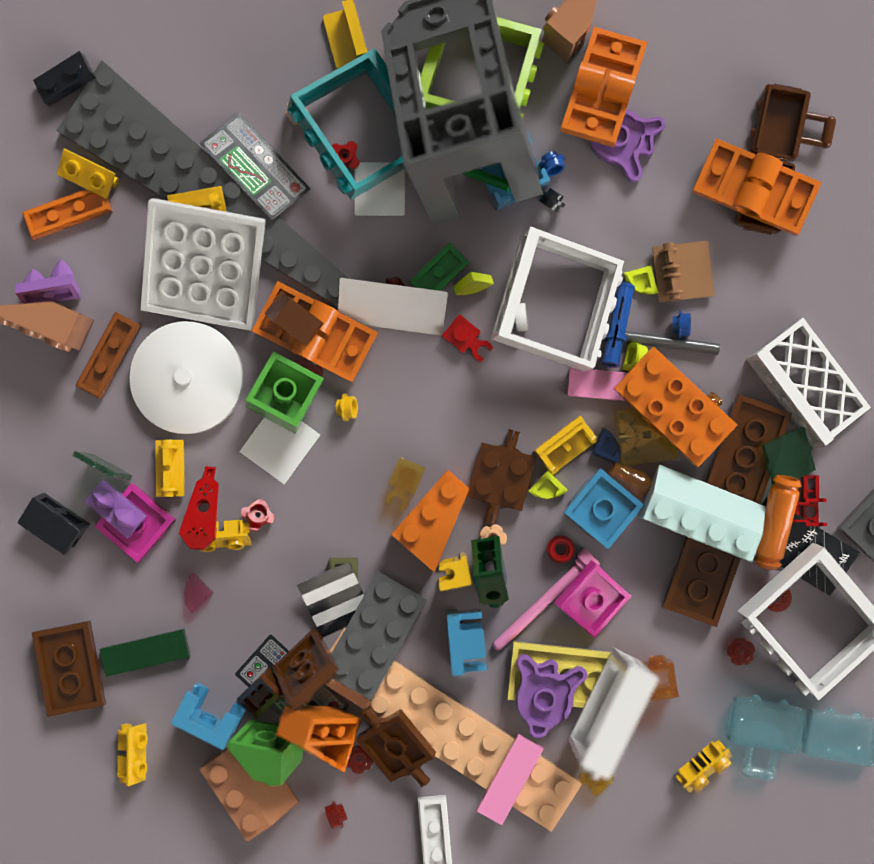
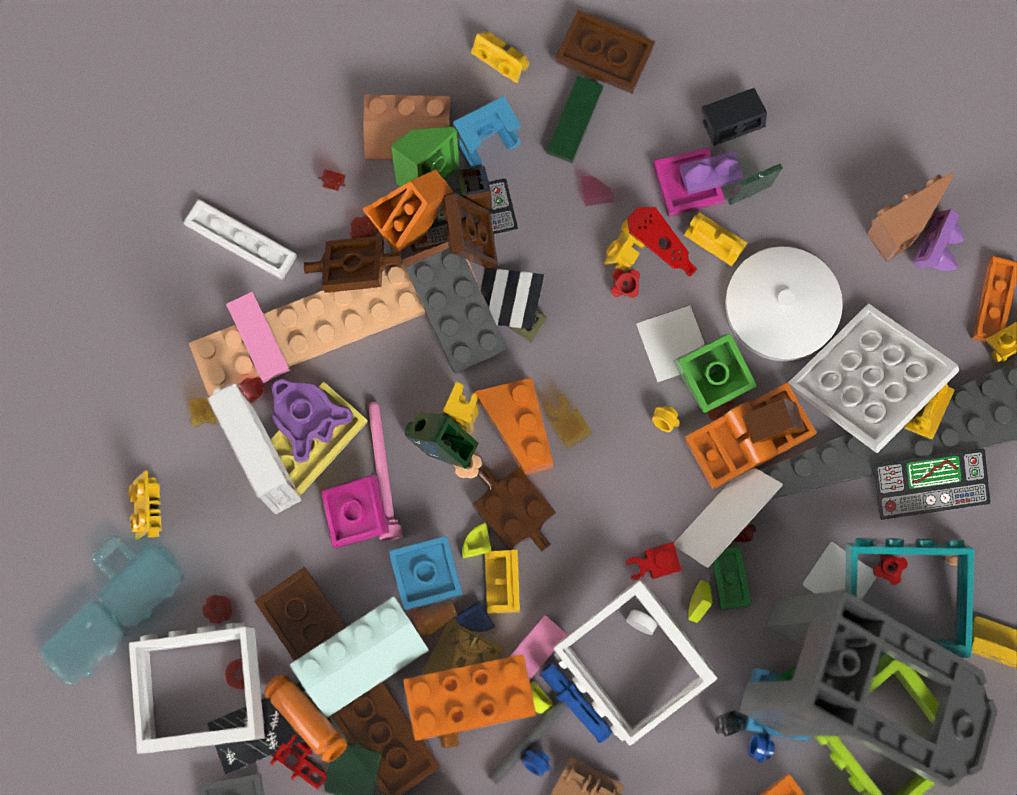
camera: 130 degrees right, 10 degrees down
dark orange tile [75,312,142,399] -> none
dark azure panel [447,609,487,676] -> none
red plate [546,535,575,564] -> none
neon yellow tile [623,266,658,295] -> none
clear orange window [642,655,679,701] -> none
none -> clear red plate [238,377,265,404]

